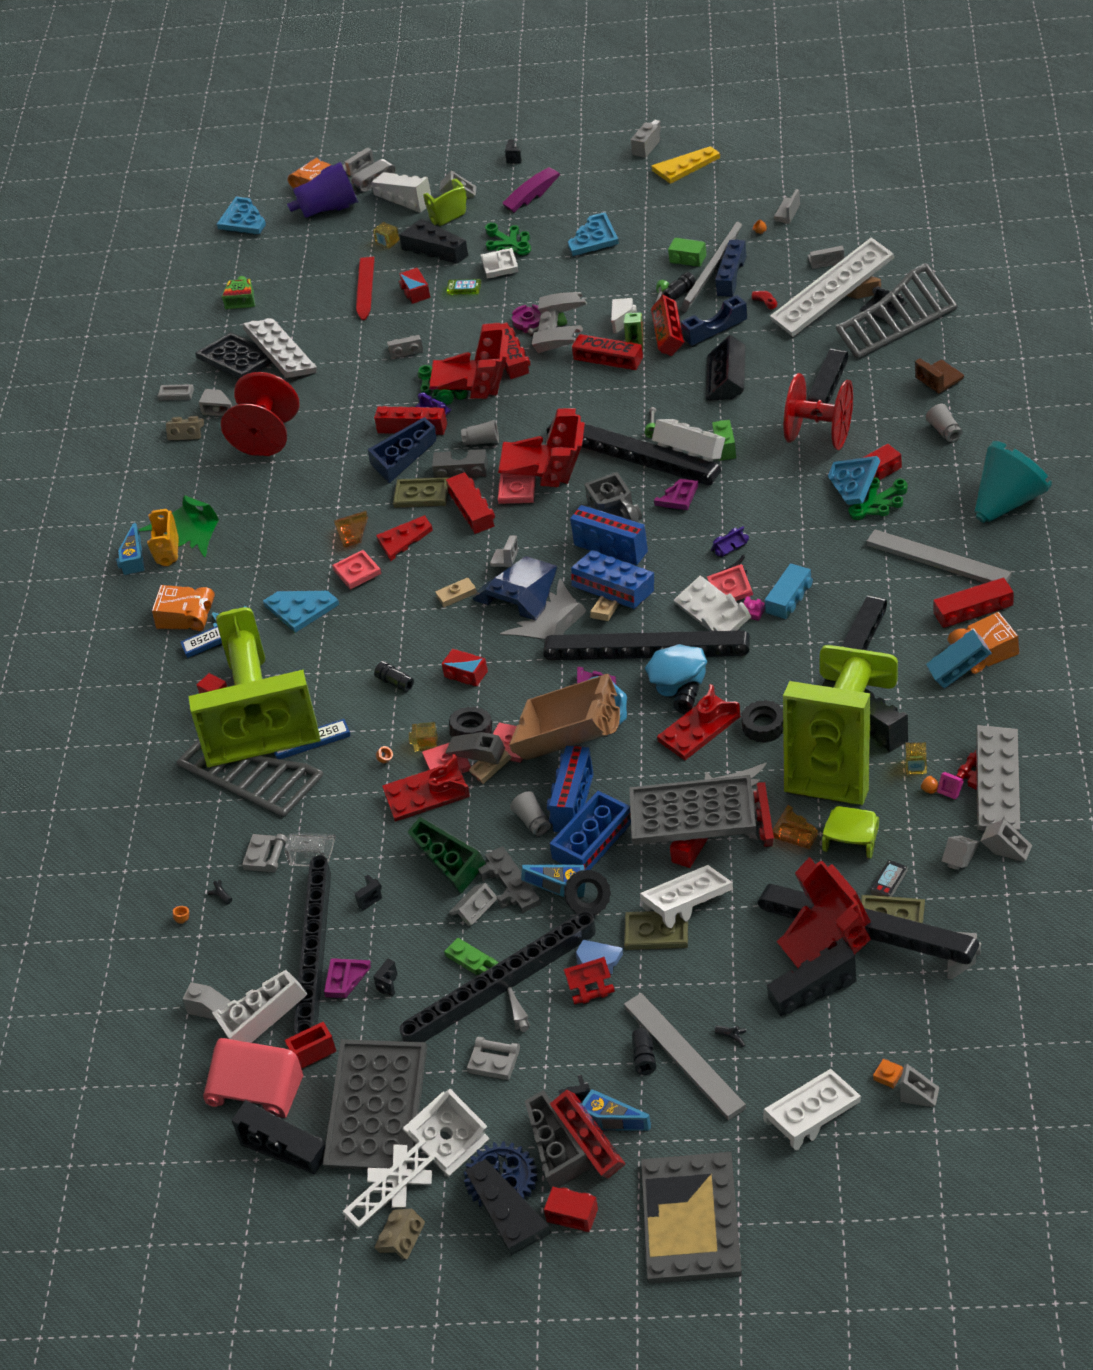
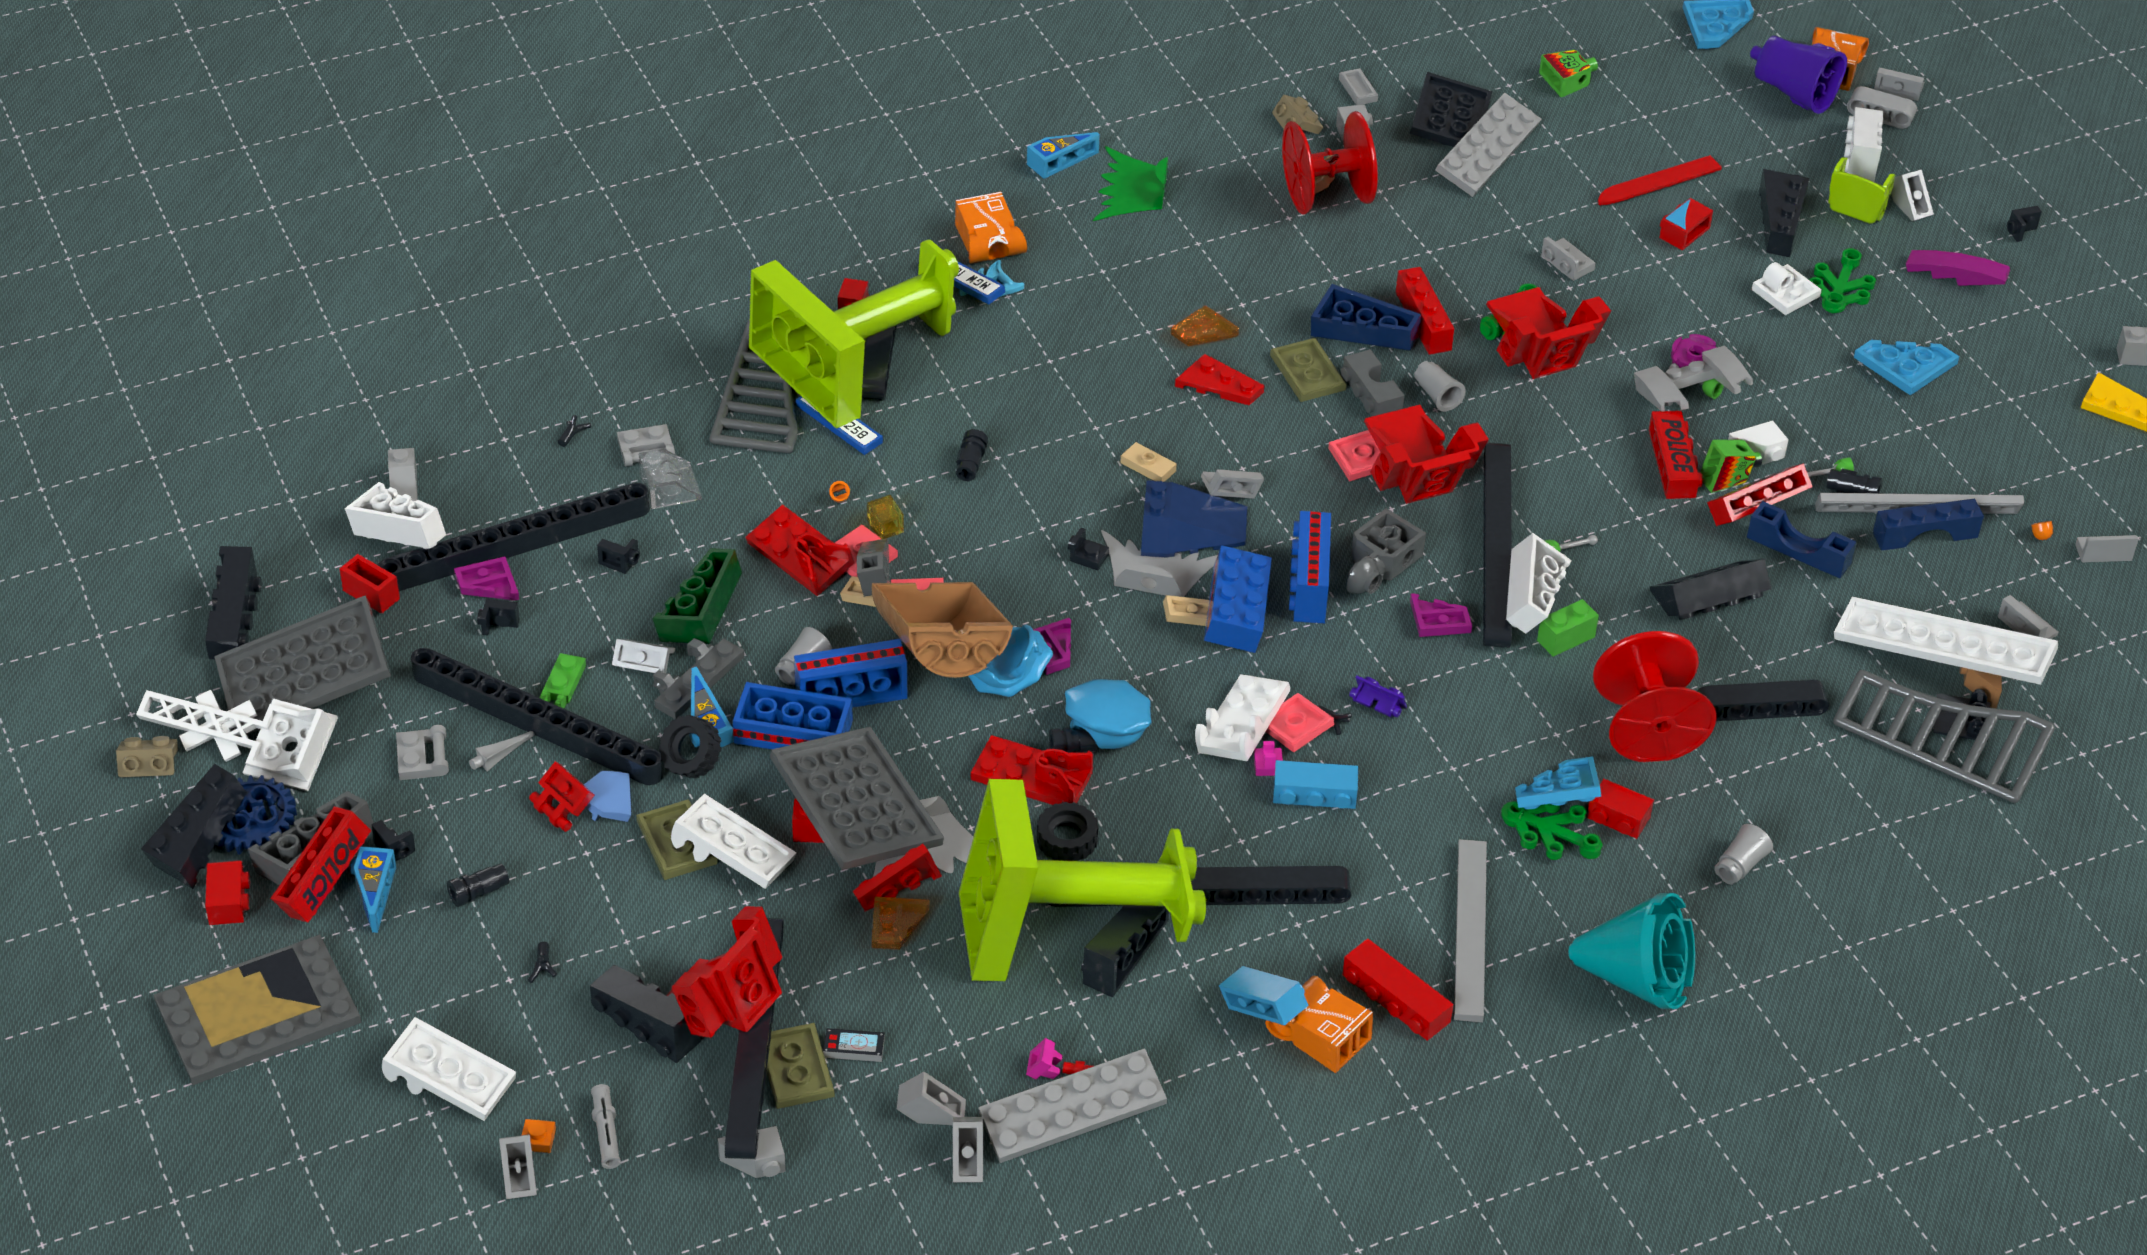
camera: 55 degrees right, 0 degrees up
light orange piece [147,509,179,566] -> none
orange hinge [173,906,189,924] -> none
coral windscreen [203,1038,303,1118] -> none
dark azure plate [263,591,339,633] -> none
coral plate [332,550,382,589] -> none
clear yellow brick [373,222,400,249] -> none
dark purple hinge [415,393,451,415] -> none
red brick [442,649,488,687] -> none
red brick [446,472,495,534] -> none
clear neon green tile [447,279,481,295] -> none
black tyre [449,707,492,738] -> none
red brick [500,322,531,379] -> none
black beam [543,630,750,660] -> none
light grey tile [624,993,746,1121] -> none
bright green brick [668,238,706,267] -> none
red arm [752,291,778,310] -> none
lime piece [822,806,879,859] -> none
clear yellow brick [905,742,927,774] -> none
reddish brown bracket [915,358,964,394] -> none
orange hinge [921,776,938,794] -> none
none -> light grey pin [591,1084,621,1169]
none -> black bracket [1068,528,1109,571]

